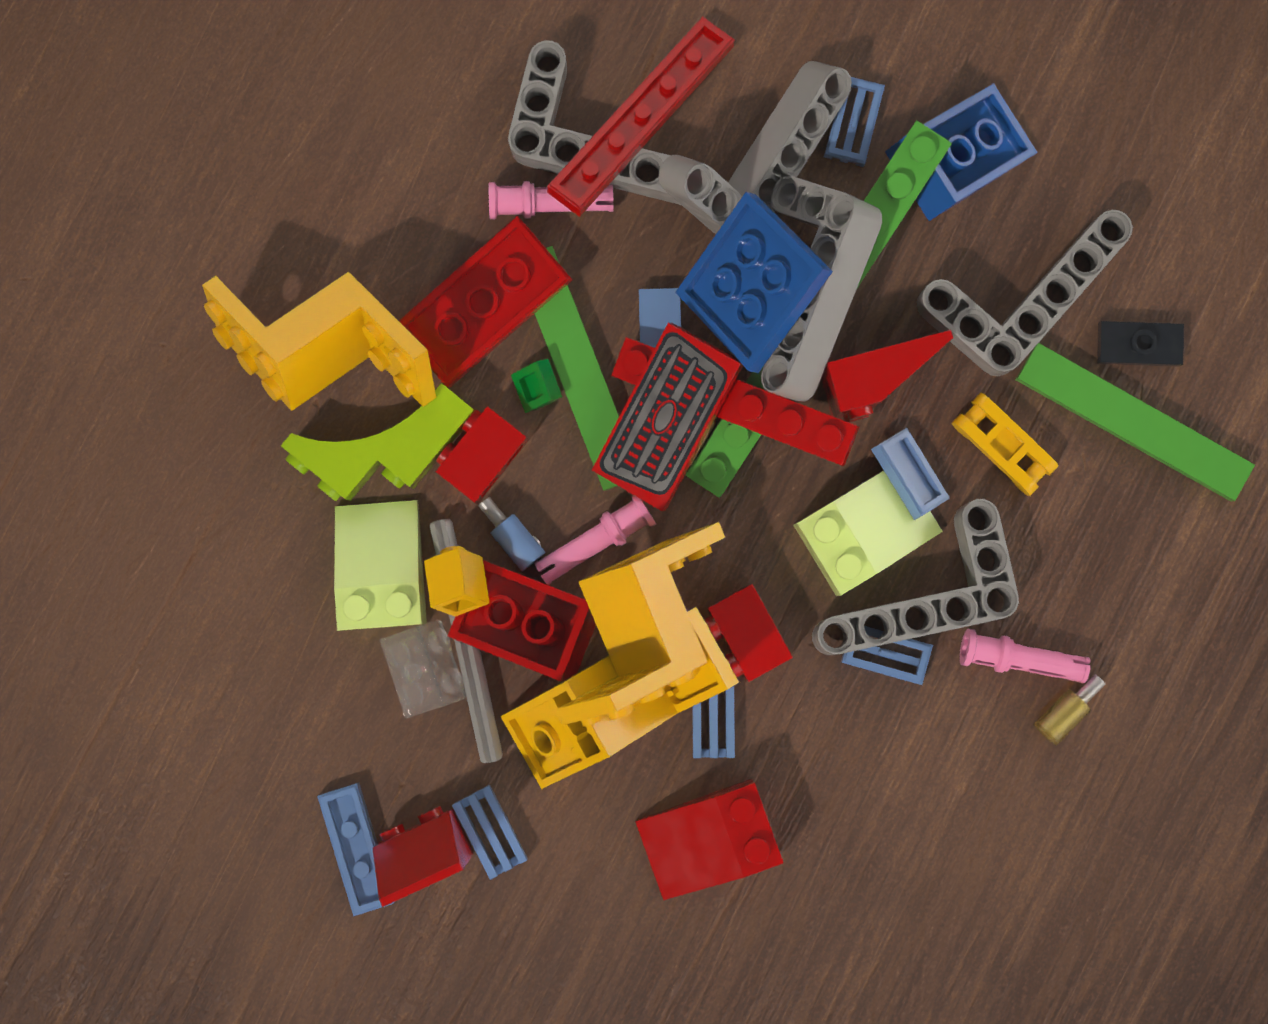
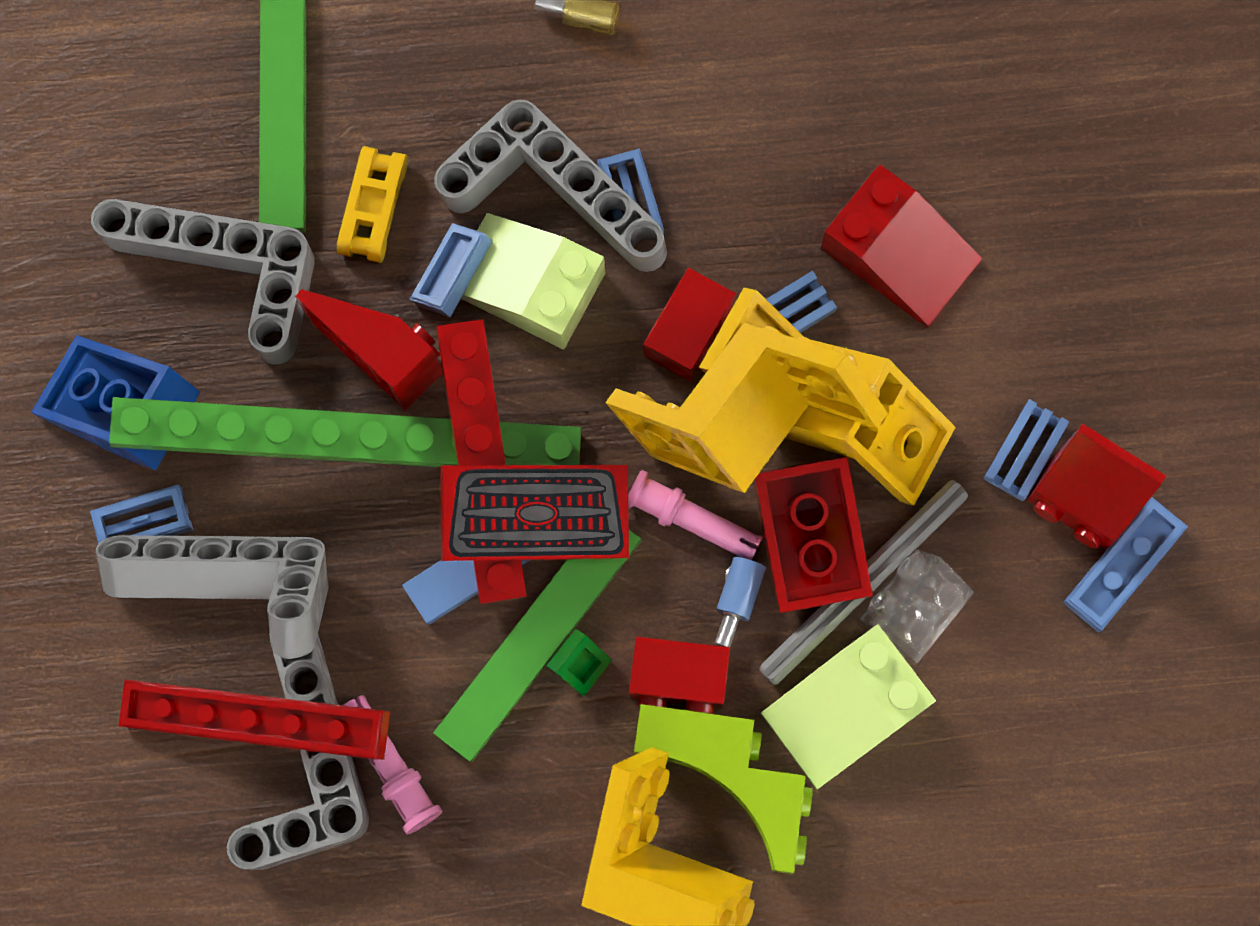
camera: 120 degrees left, 10 degrees down
red tile [399,216,573,388] -> none
yellow brick [424,546,490,616] -> none
blue plate [675,192,833,373] -> none
light grey beam [761,176,882,402] -> none
bright pink pin [960,629,1091,683] -> none
black plate [1097,321,1184,367] -> none

